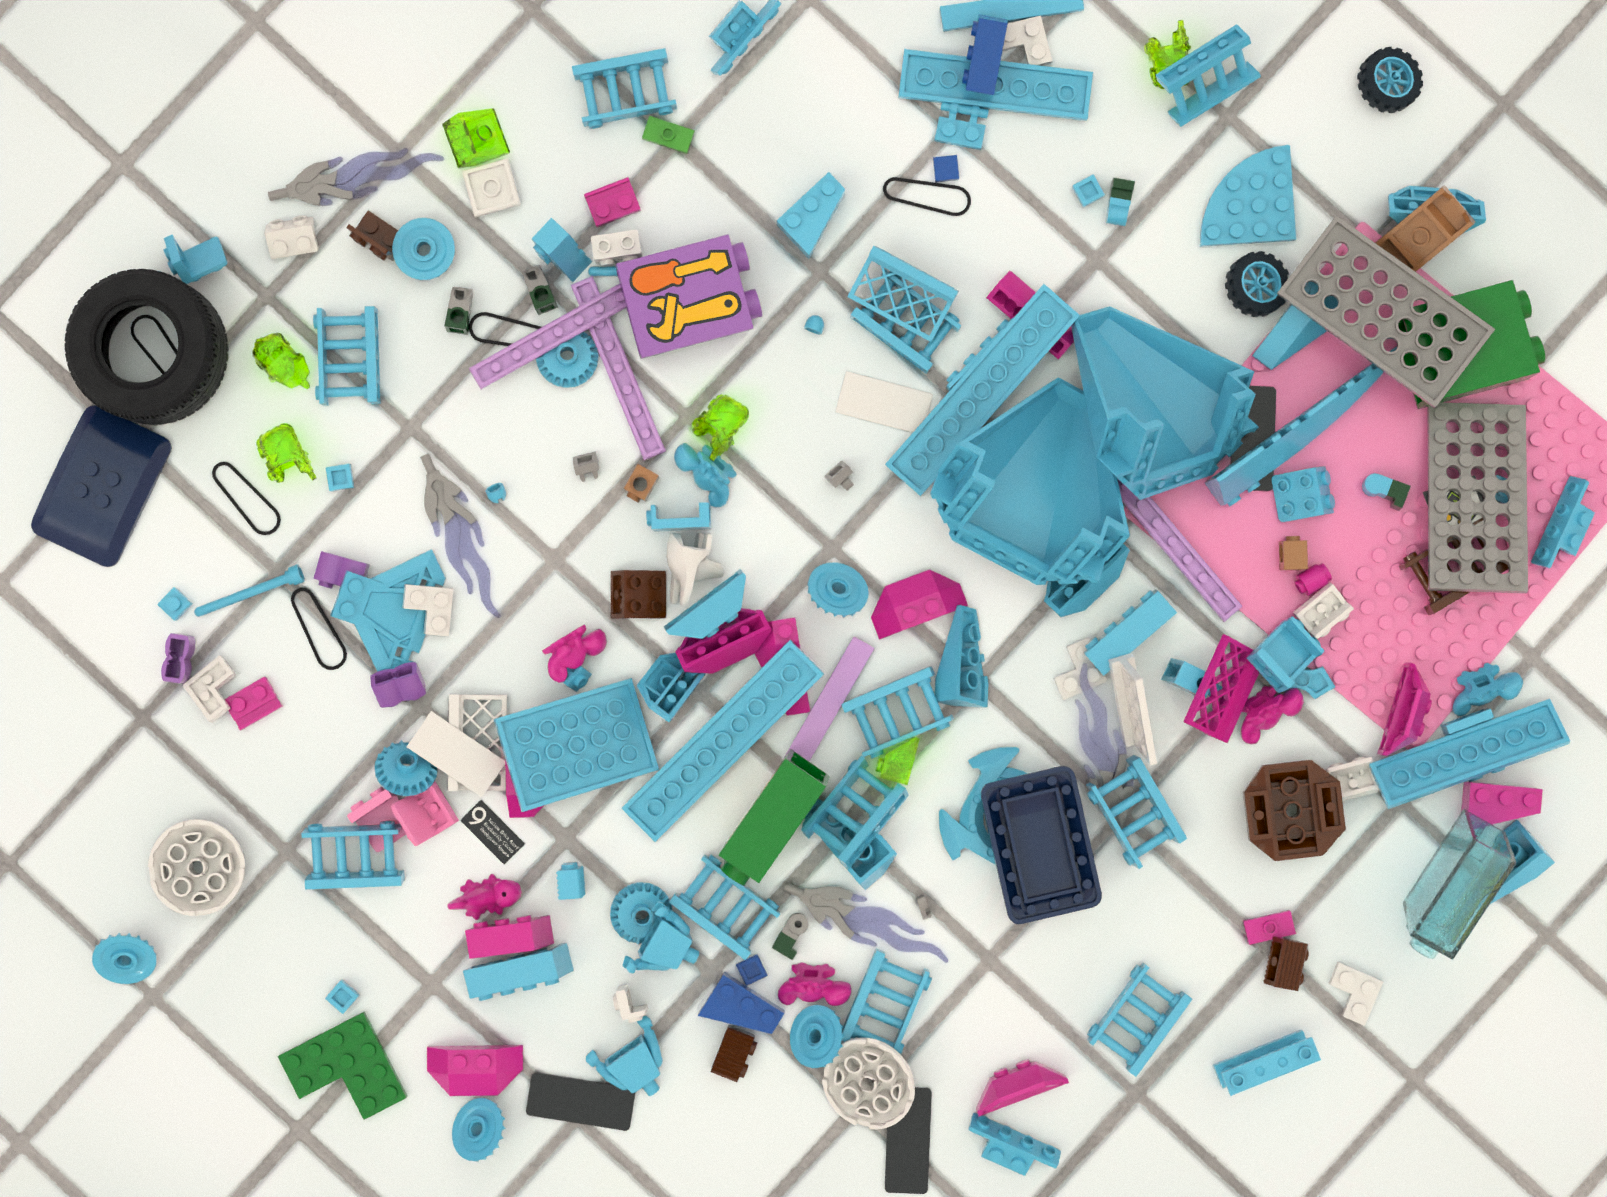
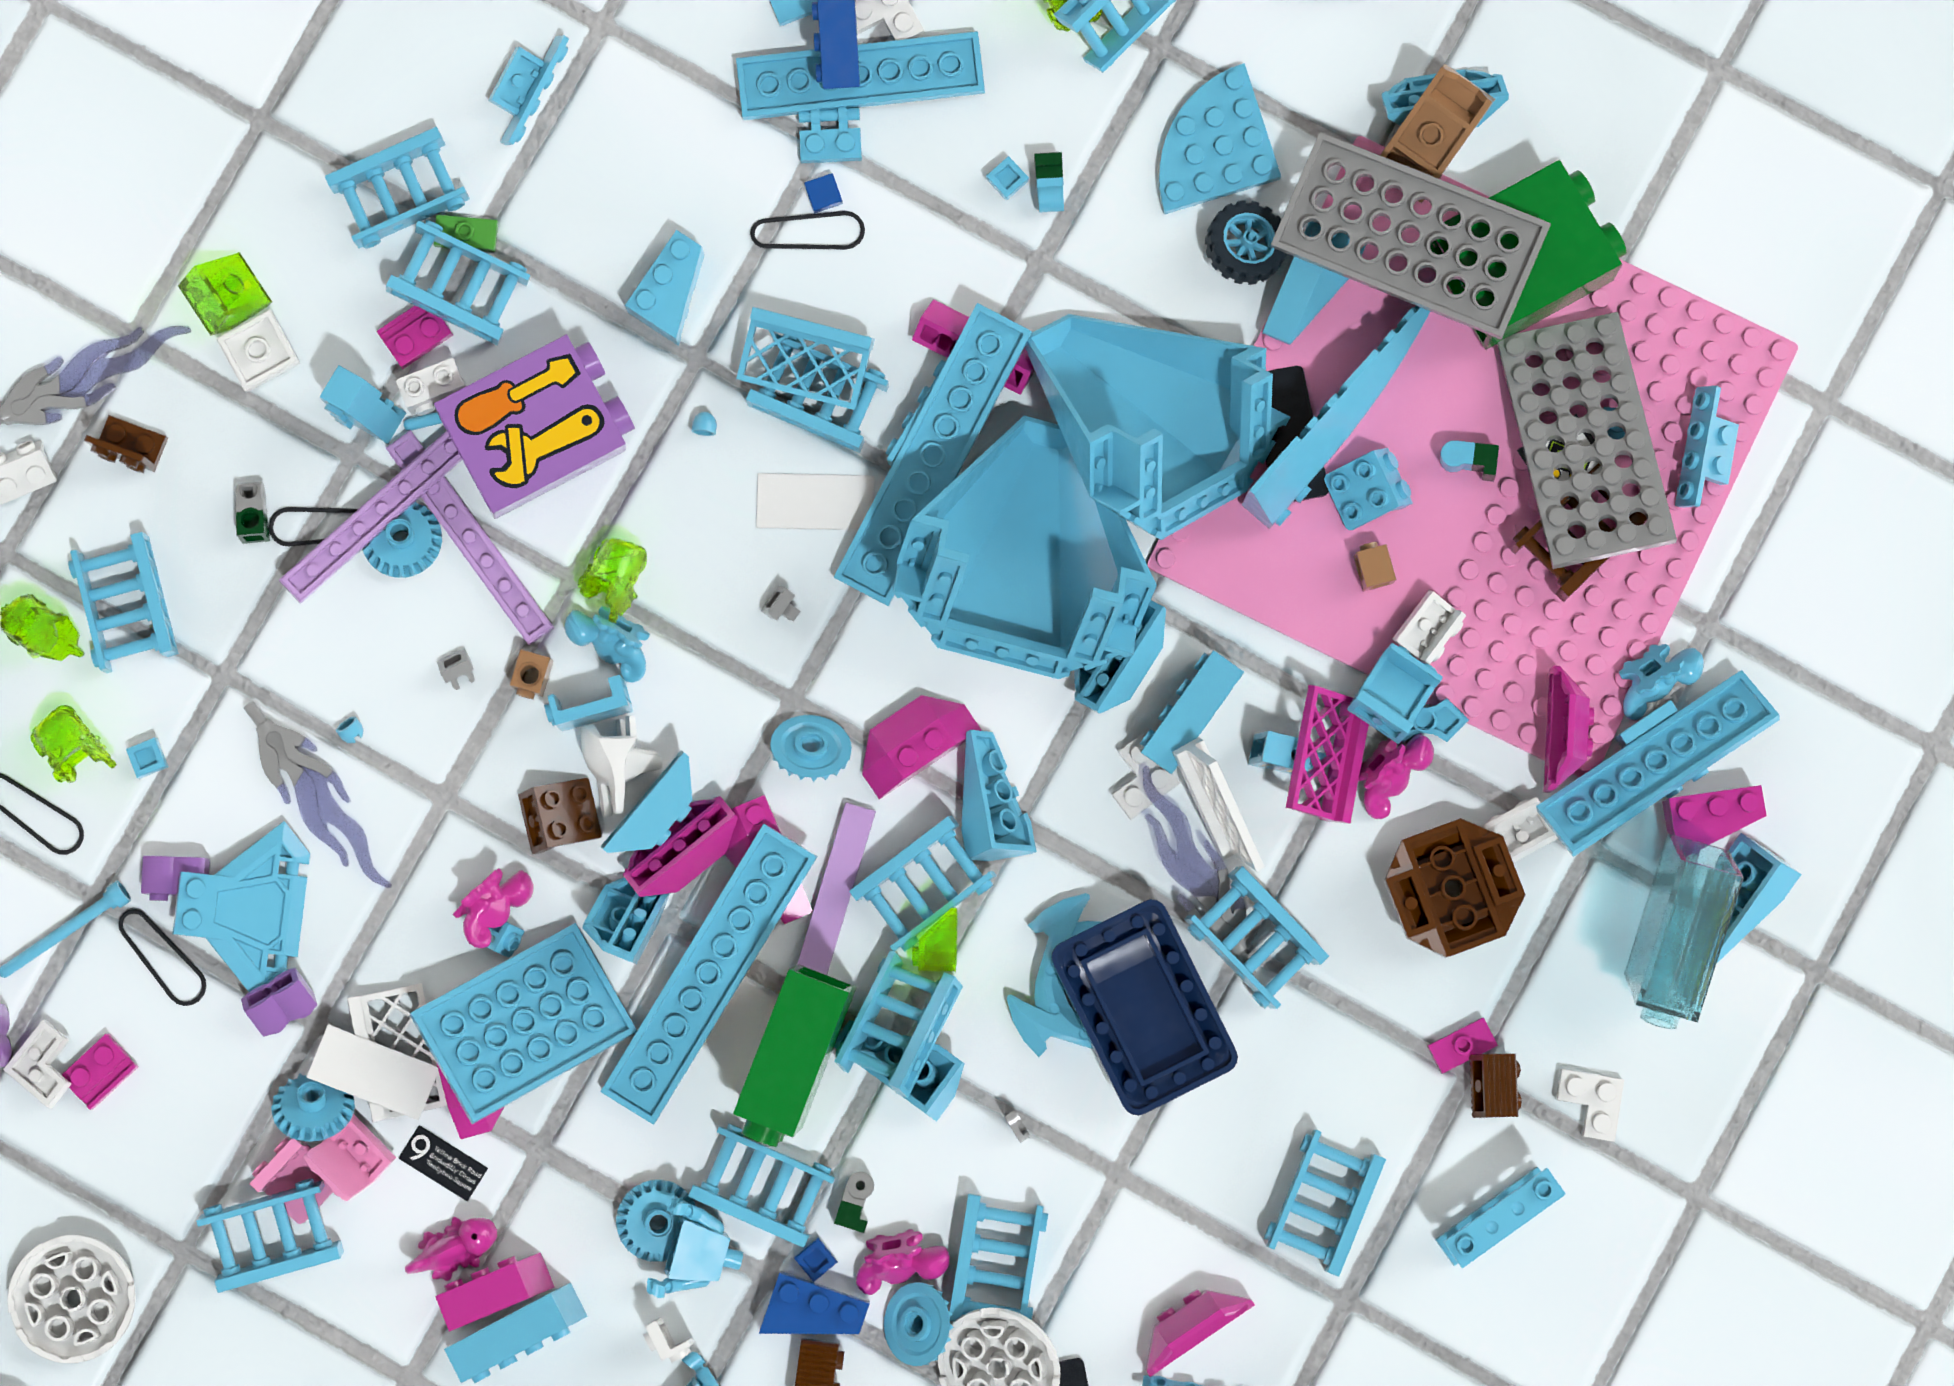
camera: 10 degrees left, 5 degrees down
medium azure gear [392,218,455,280] -> none
white plate [402,584,453,636] -> none
leg [522,265,558,315] -> none
medium azure brick [556,862,585,900] -> none
piece [783,882,948,963] -> none
lavender tile [1117,478,1243,622] -> none
dark pink brick [1294,563,1332,596] -> none
none -> medium azure fence [386,220,530,346]

